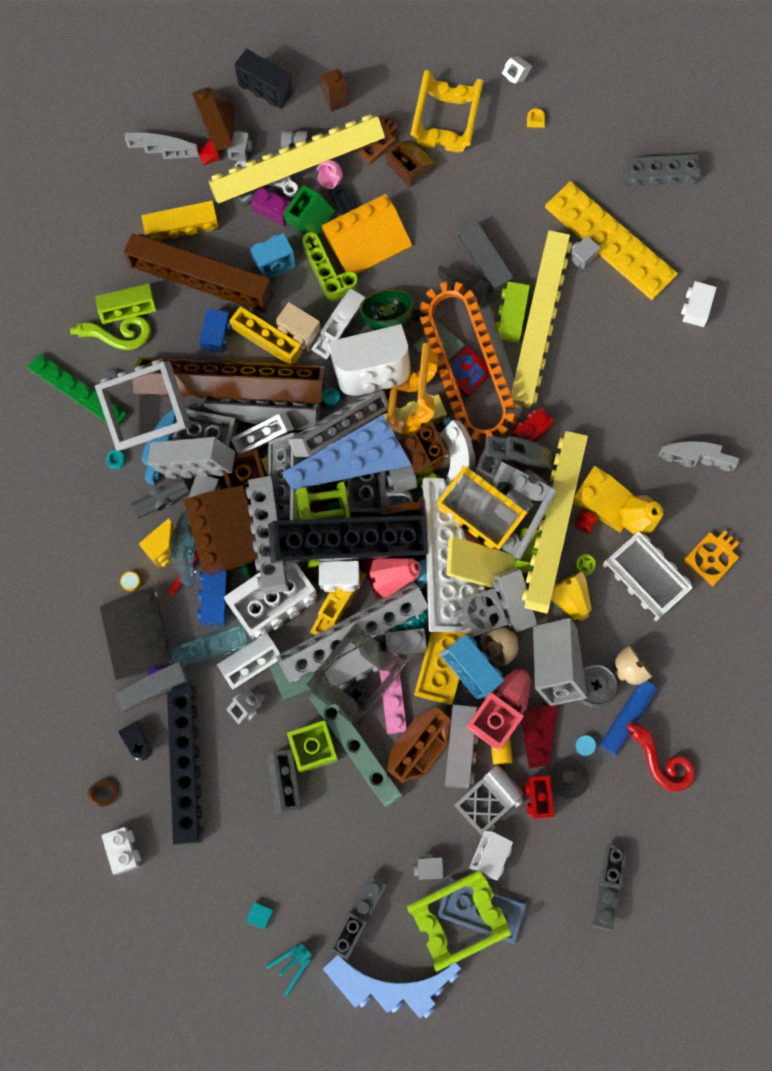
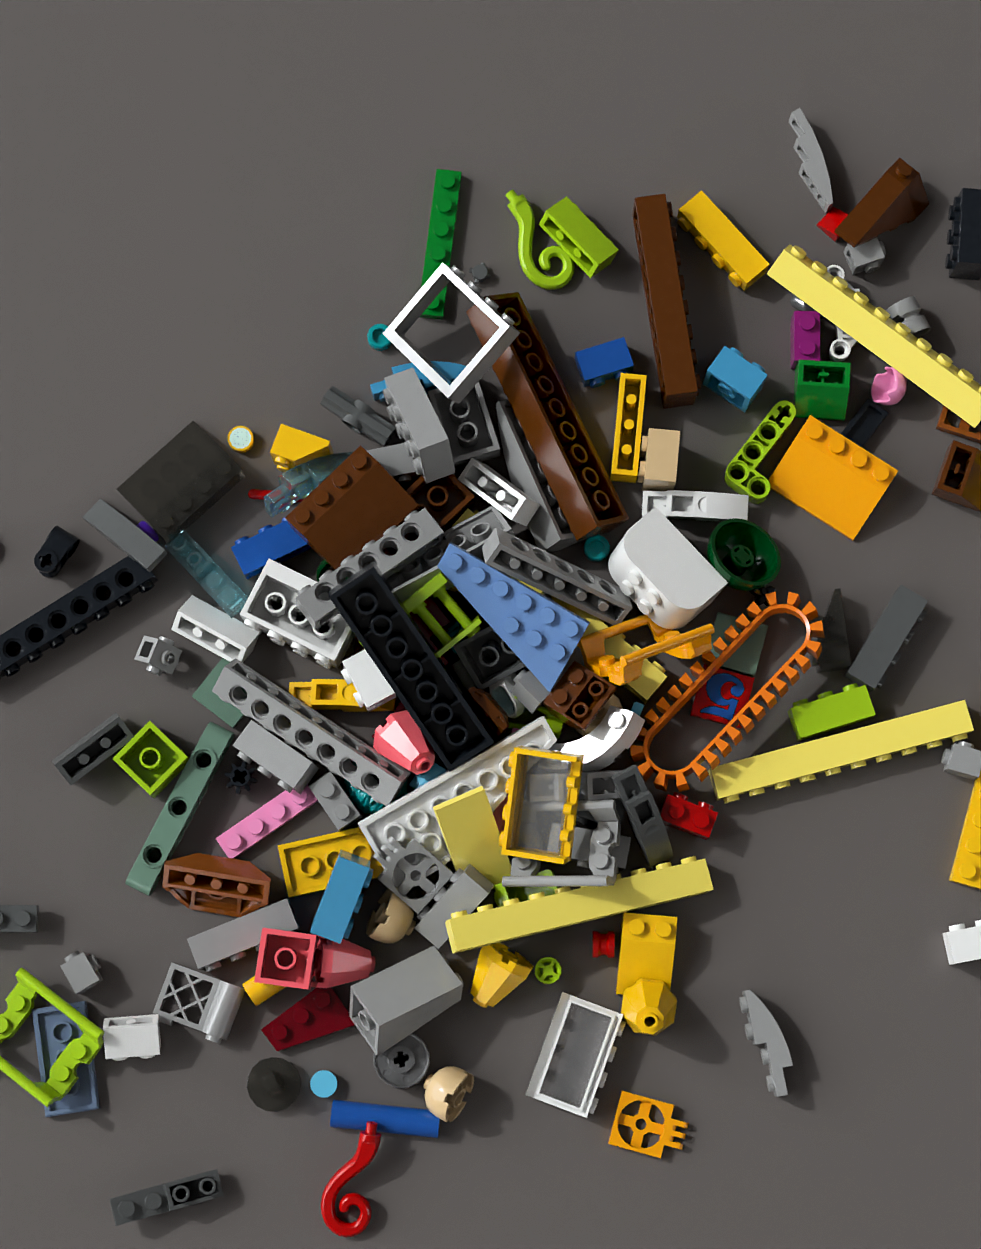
camera: 60 degrees right, 5 degrees up
clear smoke piece [306,623,408,724] -> none
red brick [525,776,554,820] -> none

